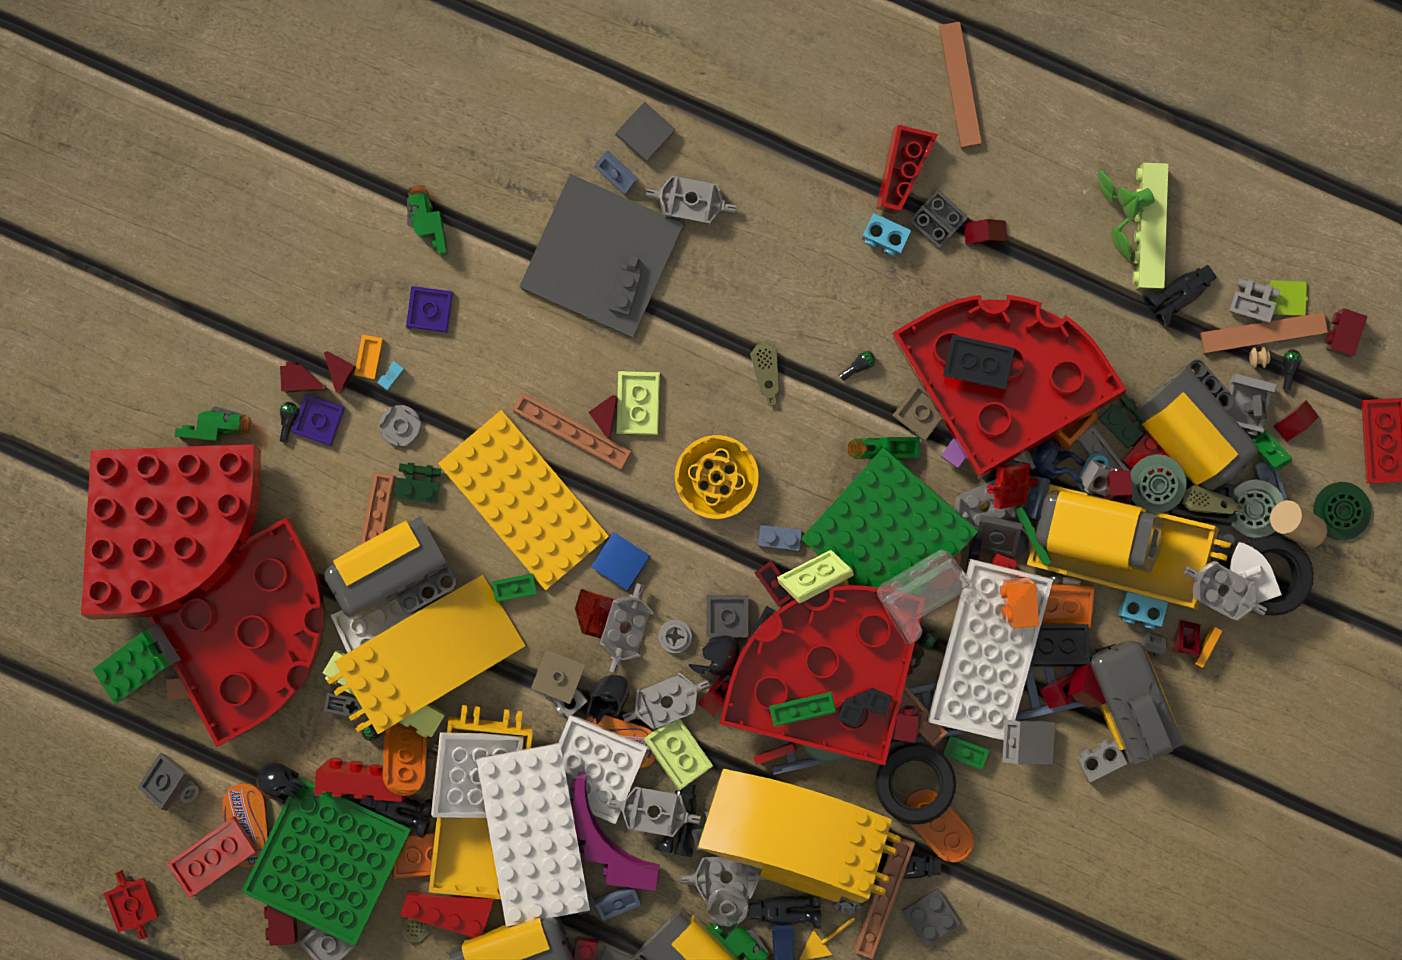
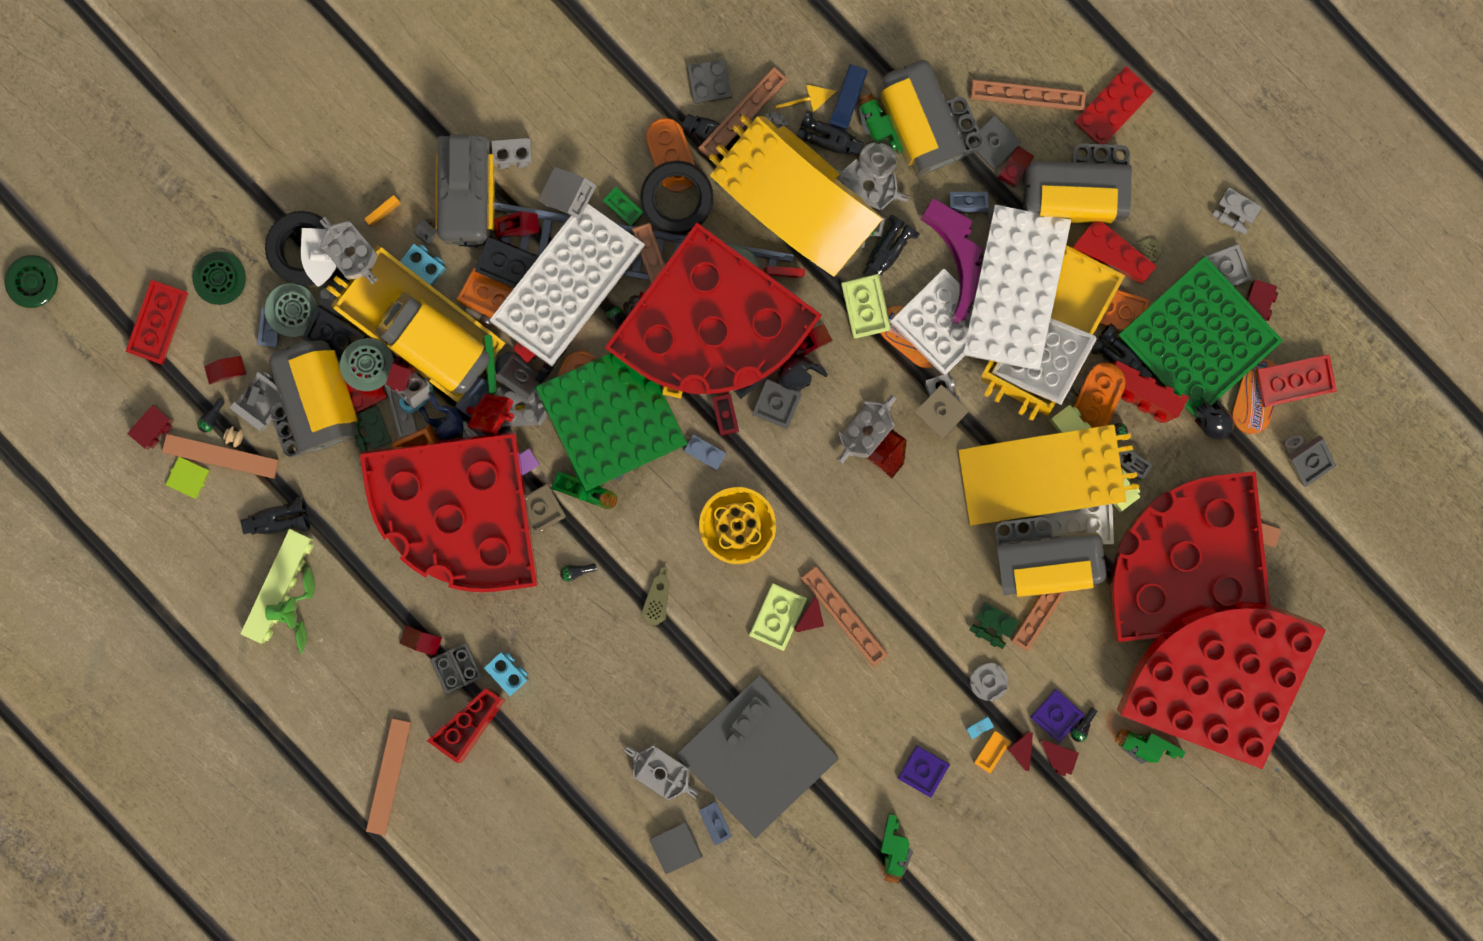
camera: 160 degrees left, 0 degrees up
green piece [92,624,181,705] -> none
red plate [103,870,159,940] -> none
yellow plate [438,410,610,590] -> none
green plate [492,573,537,602] -> none
black helmet [587,675,630,724] -> none
blue slope [591,532,651,591] -> none
light grey plate [608,787,701,837] -> none
light grey plate [622,672,711,730] -> none
light grey gear [658,620,692,653] -> none
green tile [769,692,836,727] -> none
yellowish green tile [777,550,854,603] -> none
black tile [837,688,893,728] -> none
clear windscreen [877,550,983,644] -> none
dark red brick [894,705,922,743] -> none
black plate [943,335,1015,390] -> none
orange slope [1000,577,1039,629] -> none
dark red slope [1068,664,1106,708] -> none
dark red slope [1172,620,1200,657] -> none
olive piece [1181,485,1244,515] -> none
light grey plate [1229,279,1280,324] -> none
green plate [1252,430,1292,472] -> none
tan piece [1270,500,1327,548] -> none

